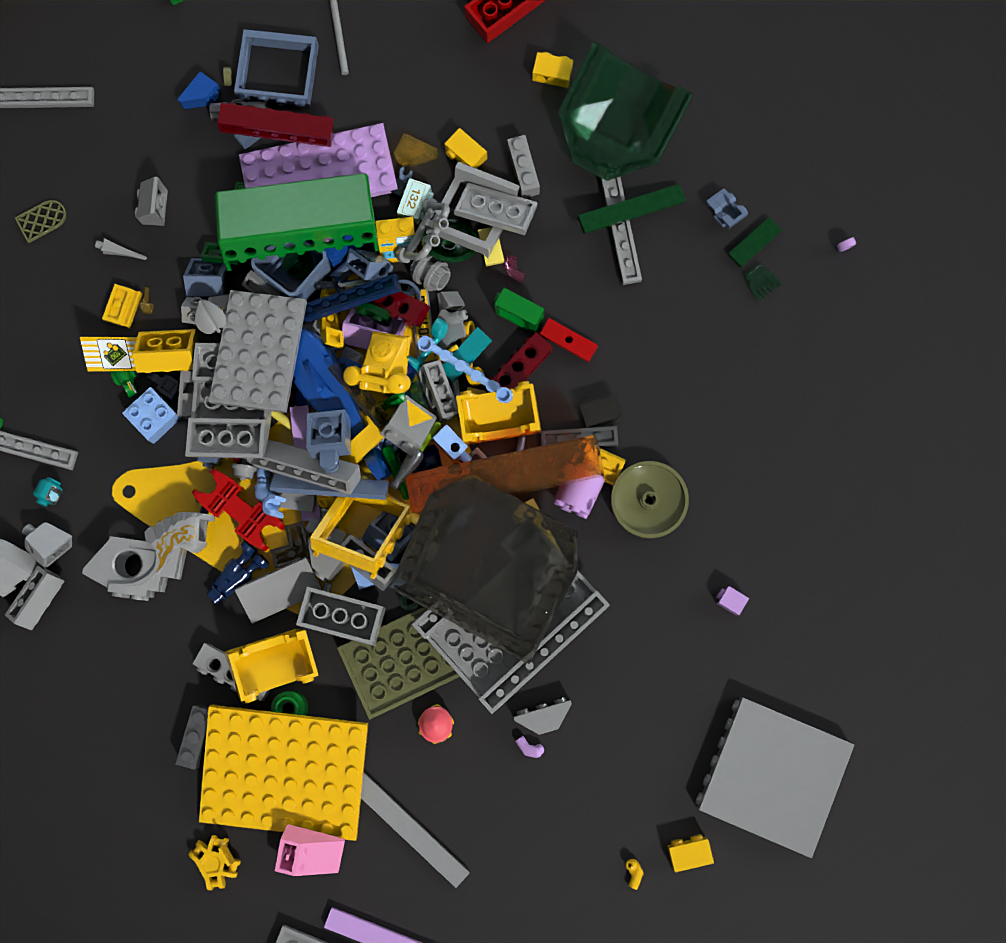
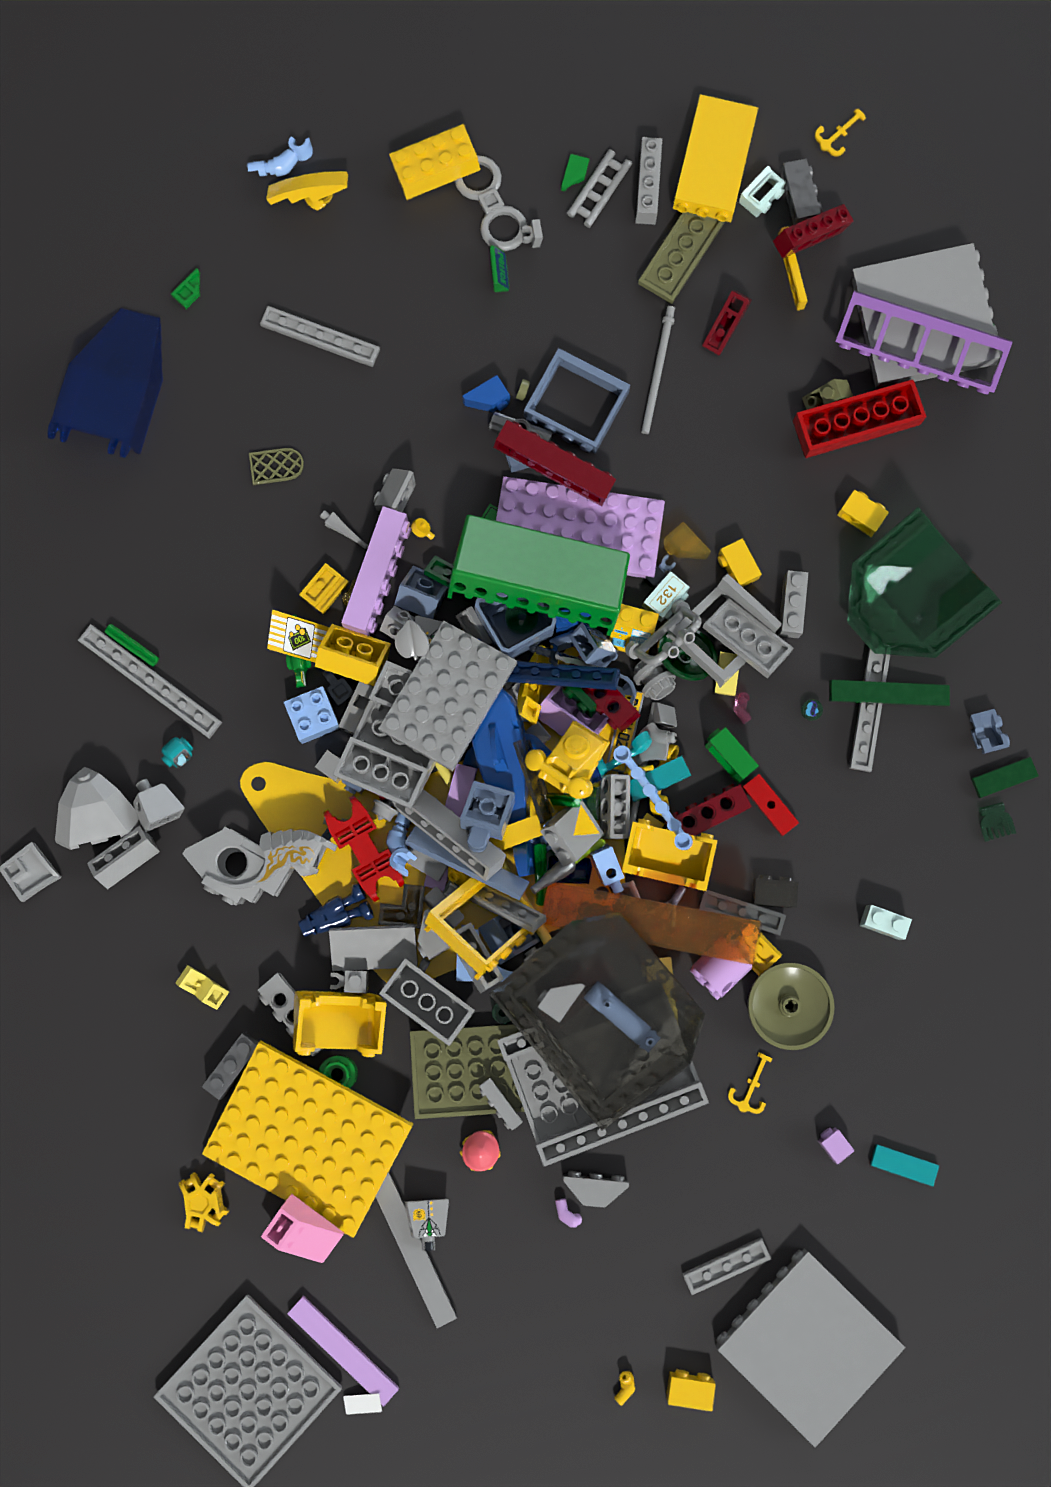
camera: 15 degrees right, 0 degrees up
none -> light yellow slope [175,965,229,1010]
none -> light grey brick [315,750,342,784]
none -> light grey brick [330,971,369,993]
none -> lavender brick [341,506,411,636]
none -> light grey torso [404,1199,449,1251]
none -> yellow piece [411,518,435,540]
none -> light grey tile [469,885,546,933]
none -> light grey piece [479,1078,523,1130]
none -> light grey slope [537,983,585,1023]
none -> sand blue piece [583,981,661,1053]
none -> light grey tile [682,1237,771,1295]
none -> yellow piece [728,1052,773,1114]
none -> clear green tile [801,699,823,721]
none -> light aqua brick [859,905,912,940]
none -> teal tile [870,1144,939,1186]

